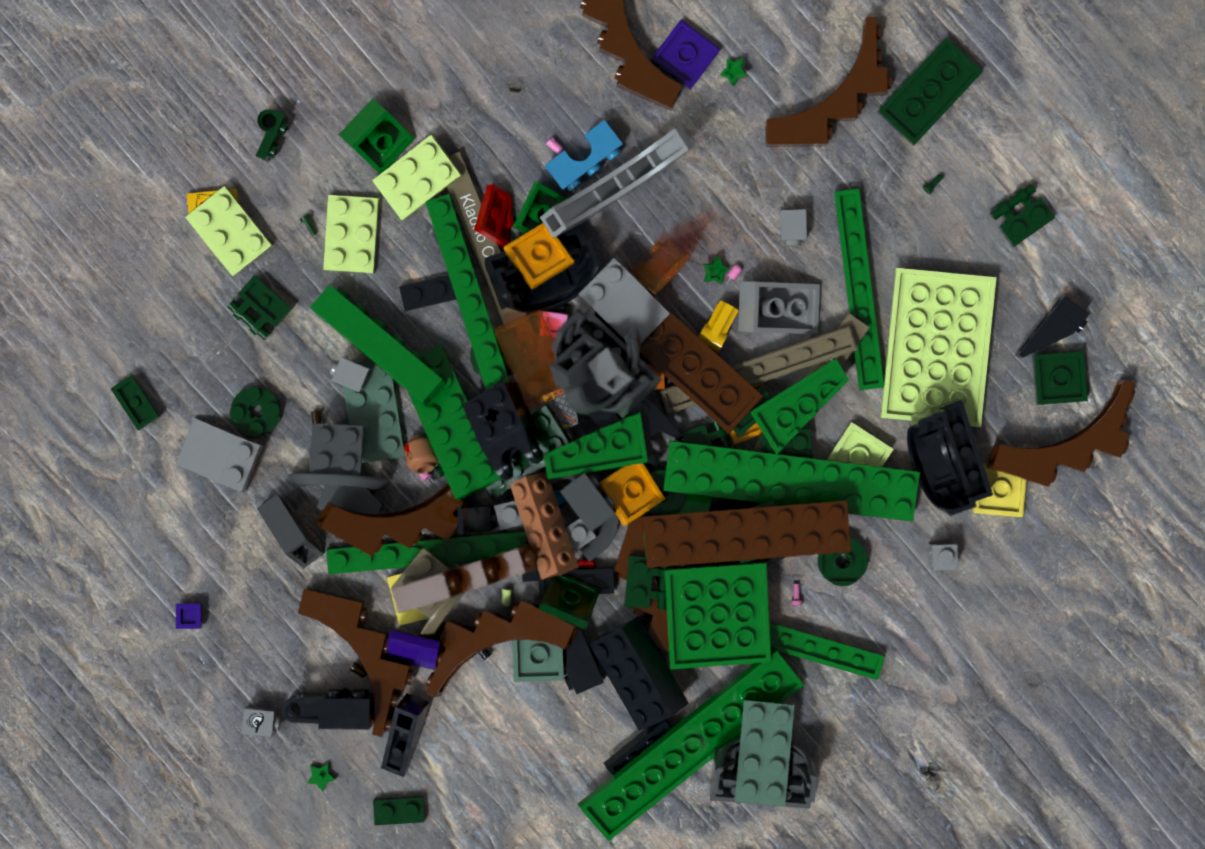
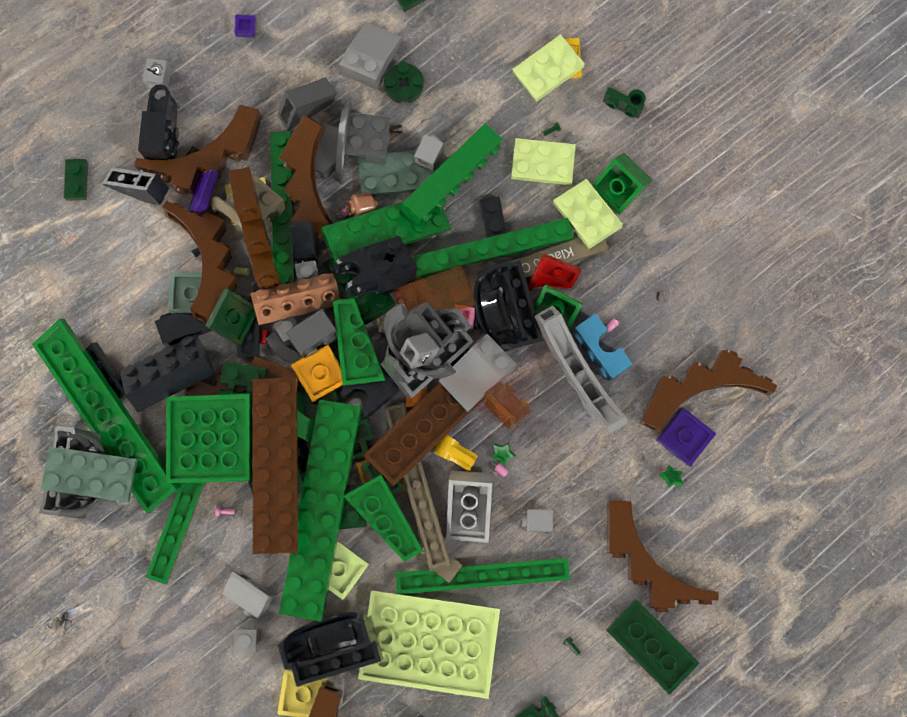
camera: 90 degrees right, 10 degrees down
dark green plate [227,275,292,341] -> none
green piece [307,763,336,792] -> none
light orange tile [504,223,574,289] -> none
dark green plate [817,537,868,586] -> none
none -> light grey slope [222,571,276,619]

